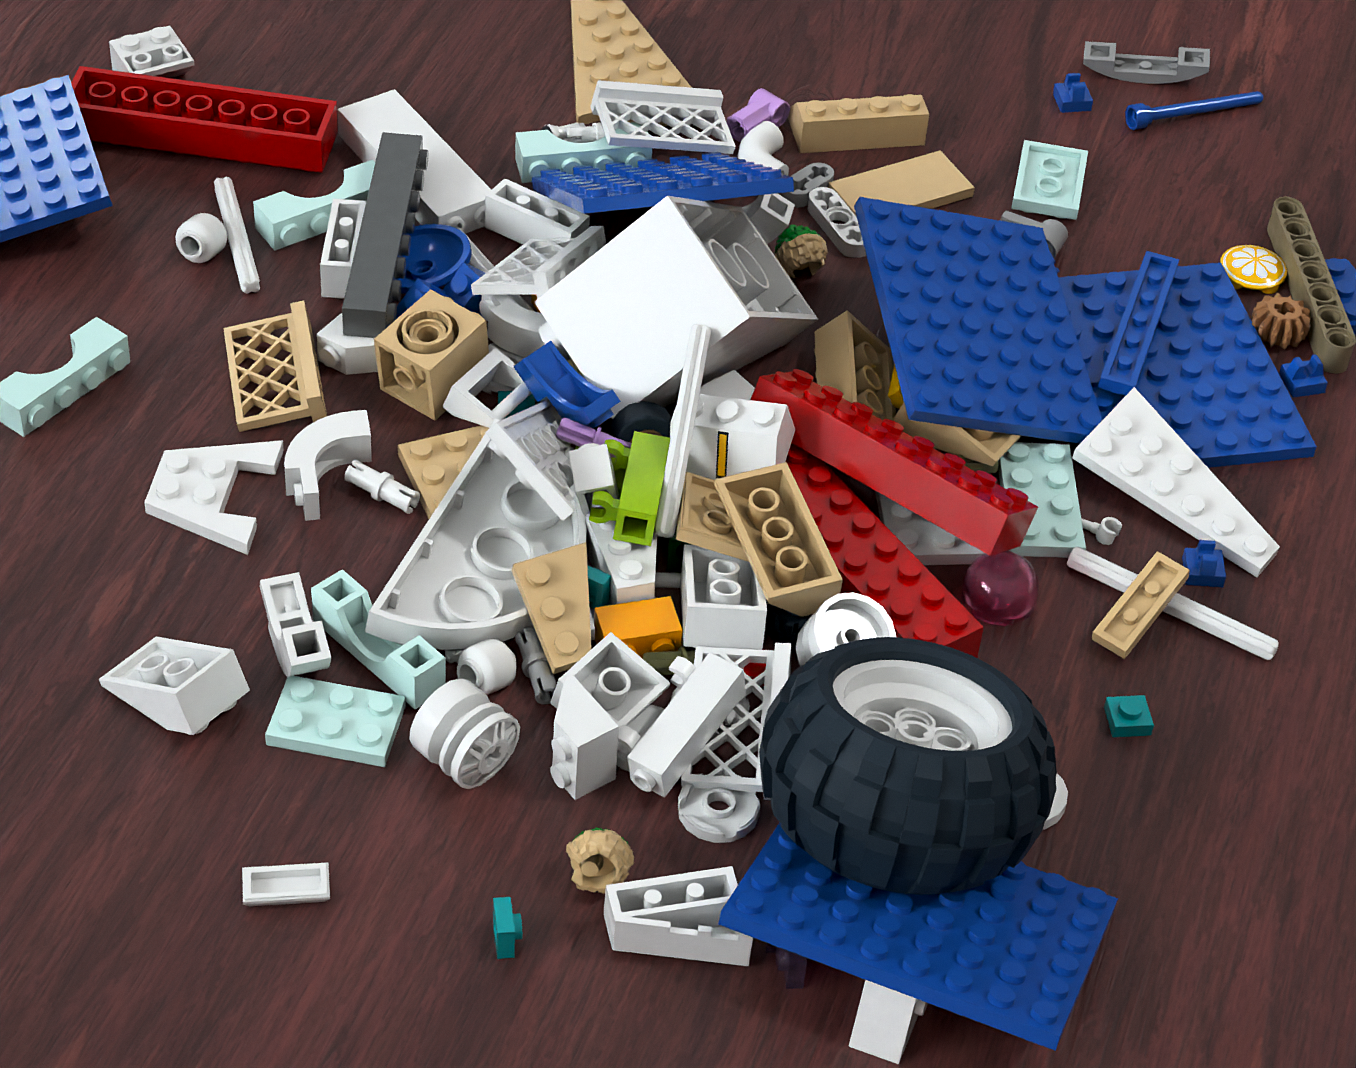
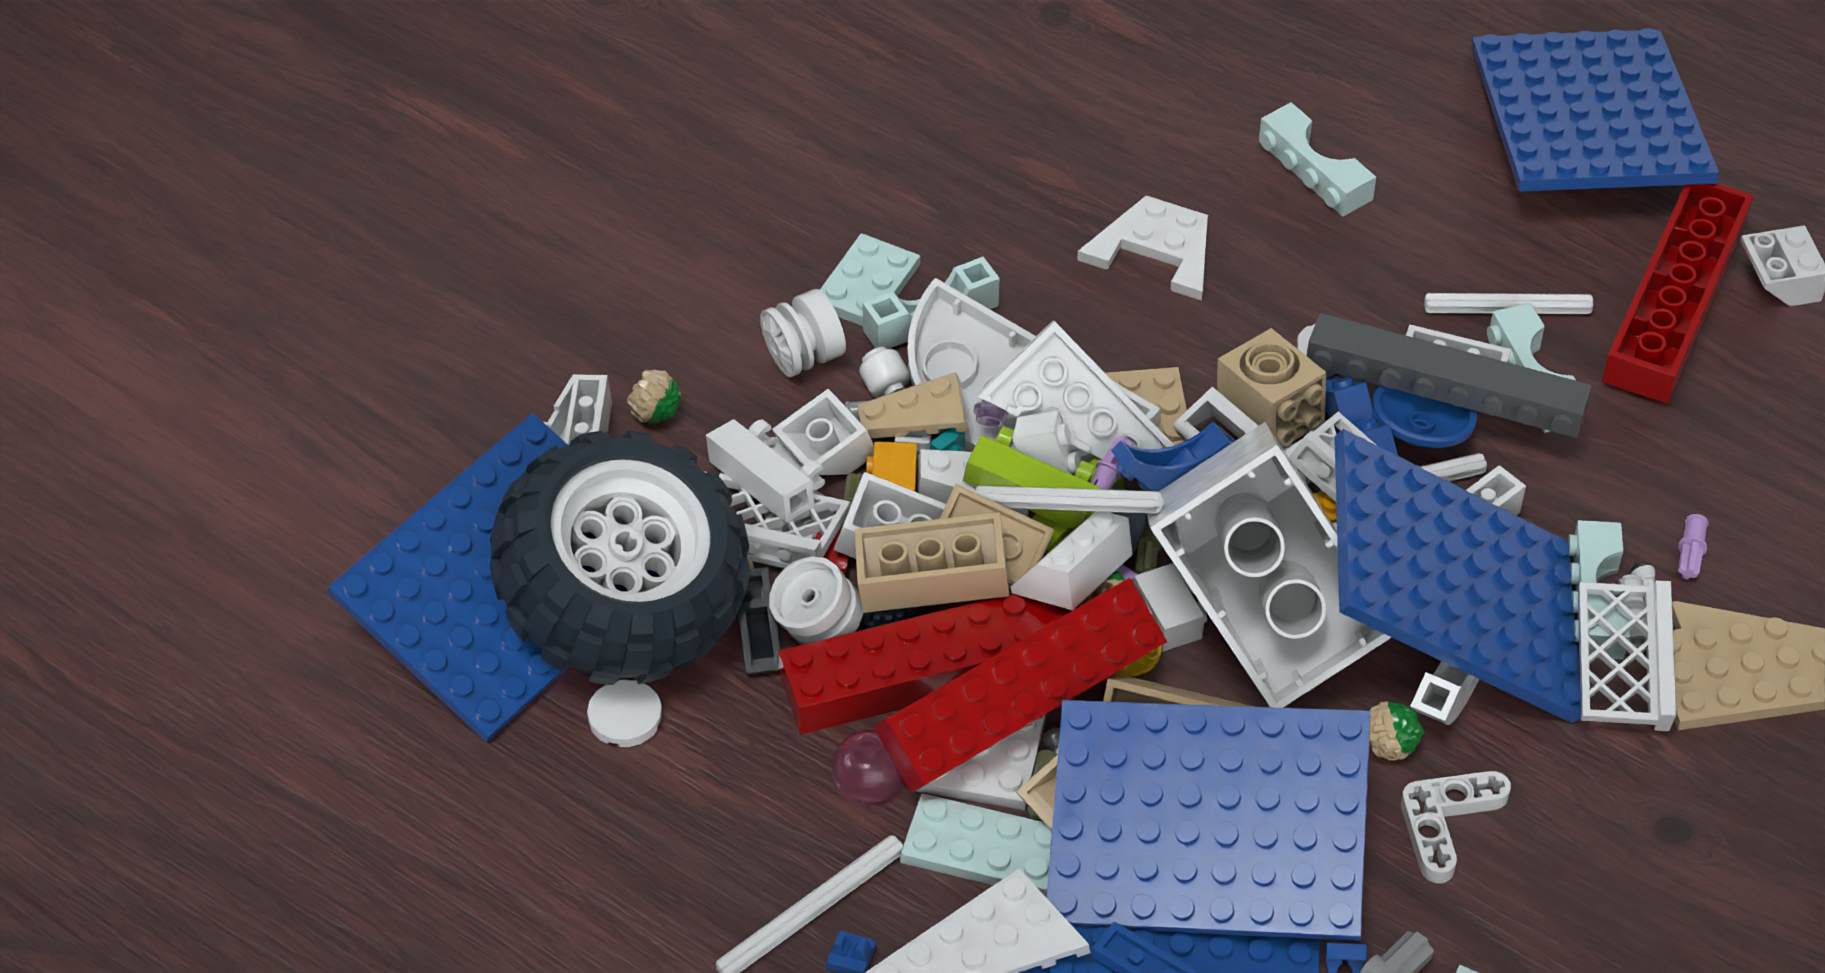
camera: 110 degrees right, 5 degrees up
white slope [99,636,250,735] -> none
white head [175,213,227,263] -> none
tan fence [223,300,327,432] -> none
white tile [242,862,330,906] -> none
white arch [260,572,331,677] -> none
white arch [284,410,372,521] -> none
white brick [338,89,491,233] -> none
white pin [345,459,420,514] -> none
teal plate [493,897,523,959] -> none
white slope [550,674,619,800] -> none
lavender piece [727,88,790,142] -> none
white cylinder [738,121,789,176] -> none
light grey beam [782,162,834,208] -> none
tan slope [788,94,929,153] -> none
tan tile [828,150,975,216] -> none
white hand [1081,517,1122,545] -> none
tan plate [1092,551,1190,659] -> none
teal plate [1104,695,1154,737] -> none
none -> clear purple plate [973,400,1009,427]
none -> lavender axle [1678,514,1709,580]

